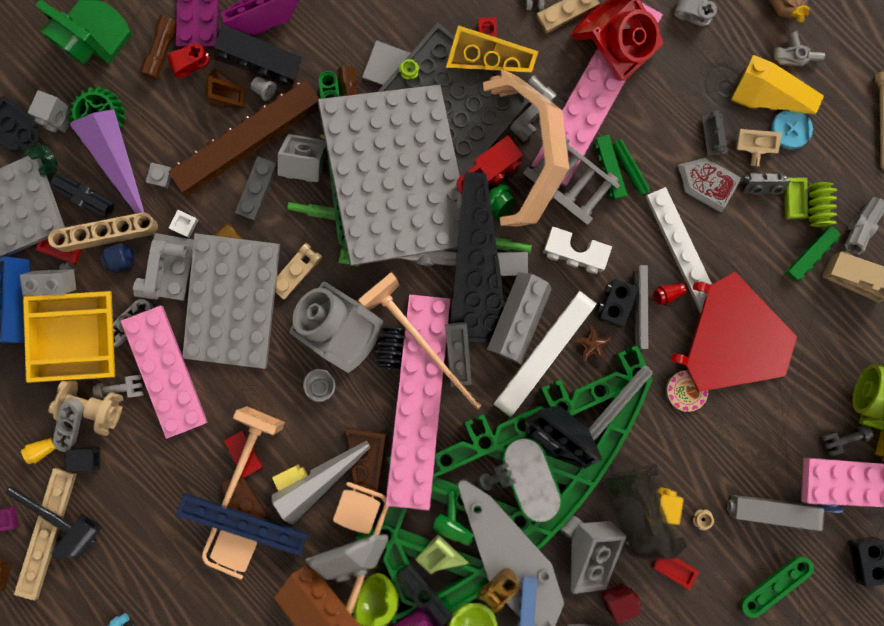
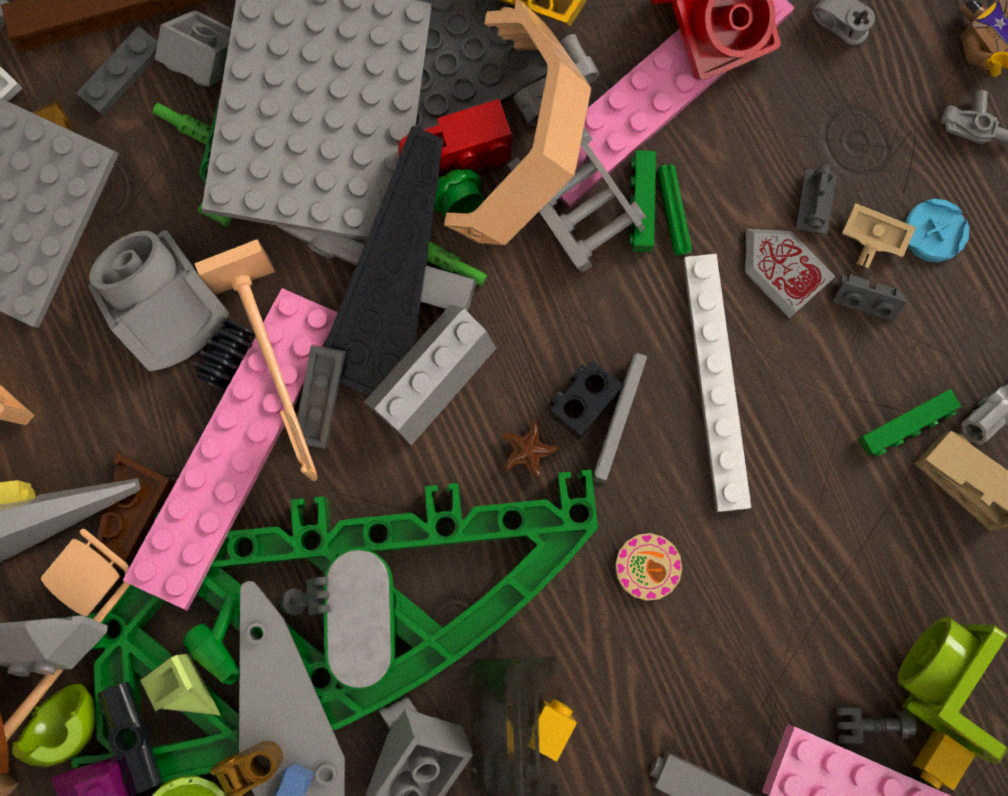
camera: 25 degrees right, 5 degrees down
tan plate [275,243,322,301] -> none
light grey hair [303,369,335,402] -> none
white beam [493,291,596,417] -> none
black wedge [525,405,602,468] -> none
white arch [543,227,612,274] -> none
light grey axle [567,365,652,465] -> none
red cone [653,283,686,305] -> none
red flag [671,272,797,392] -> none
tan plate [693,509,714,530] -> none
yellow wedge [731,55,824,115] -> none
lime tile [785,178,809,219] -> none
lime piece [808,182,837,227] -> none

